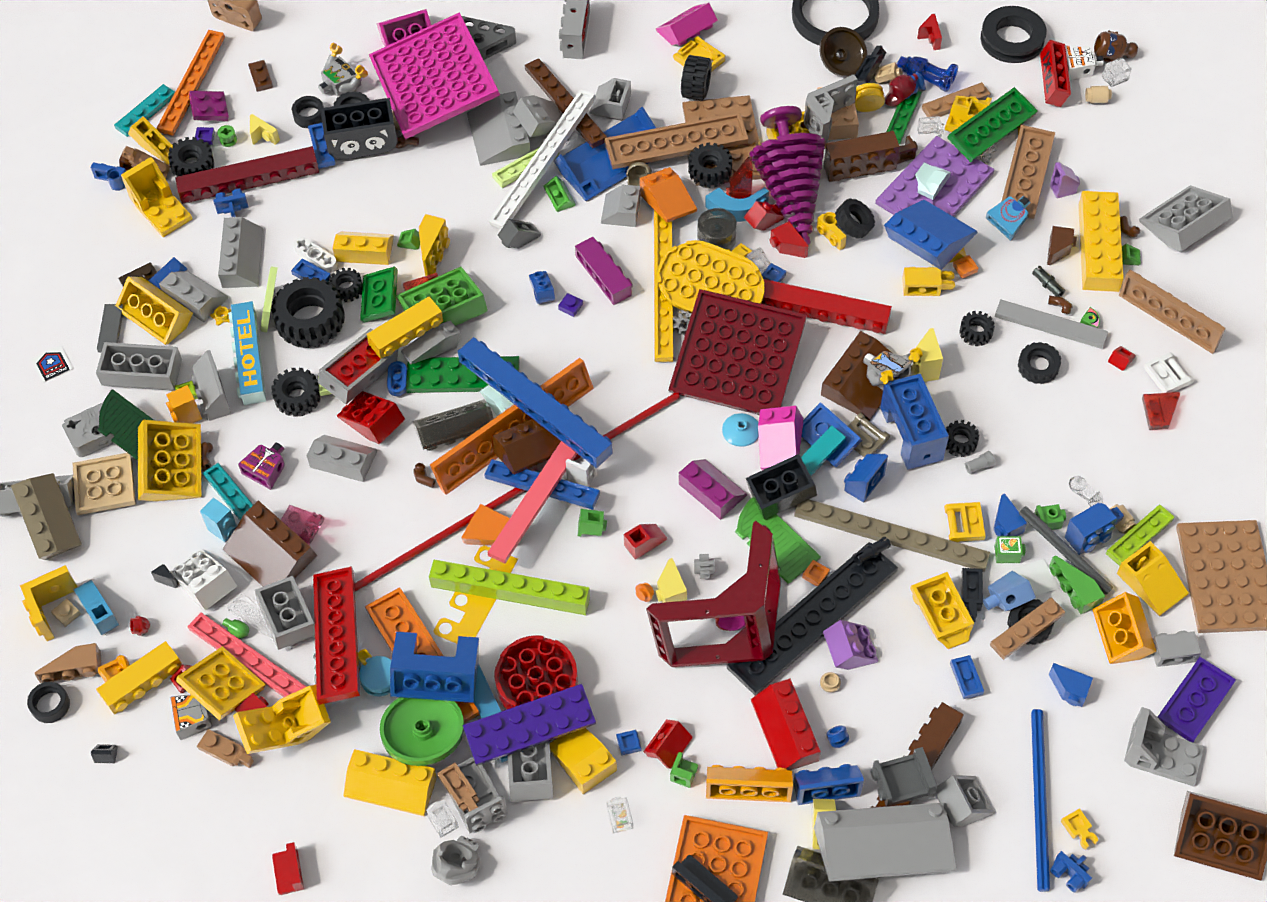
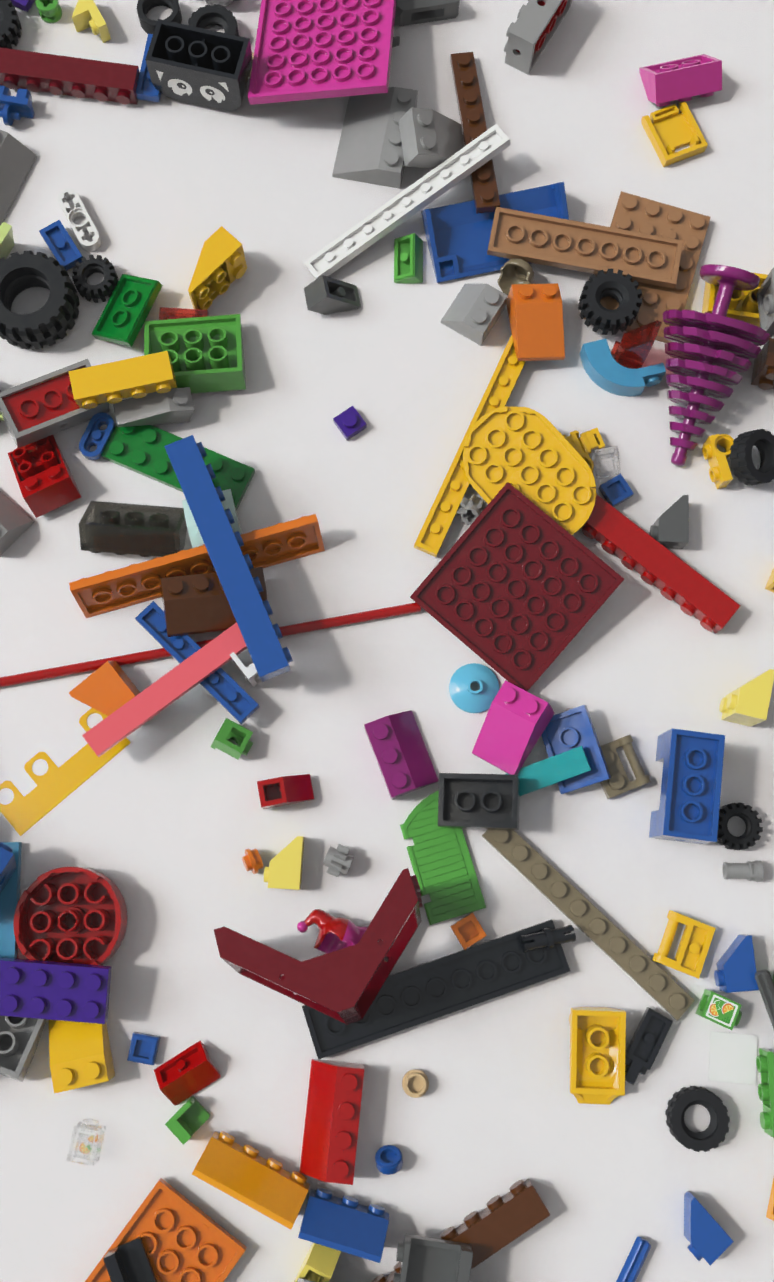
camera: 20 degrees right, 20 degrees up
yellow slope [333,231,394,265] -> none
reddish brown arm [395,135,419,149] -> none
bright green slope [397,228,420,250] -> none
reddish brown arm [413,463,436,488] -> none
lime brick [429,559,590,615] -> none
yellowish green tile [492,147,560,188] -> none
blue plate [529,271,555,304] -> none
magenta brick [575,237,633,305] -> none
light grey slope [589,78,631,120] -> none
black tyre [681,55,712,101] -> none
clear smoke wheel [697,208,737,250] -> none
red slope [744,201,785,231] -> none
red slope [769,221,809,258] -> none
reddish brown slope [821,331,893,421] -> none
medium lavender slope [823,620,878,670] -> none
blue slope [844,454,888,503] -> none
torso [863,347,923,390] -> none
blue plate [950,655,984,699] -> none
medium blue torso [983,571,1036,611] -> none
medium nougat plate [990,597,1065,660] -> none
none -> dark grey slope [649,495,689,549]

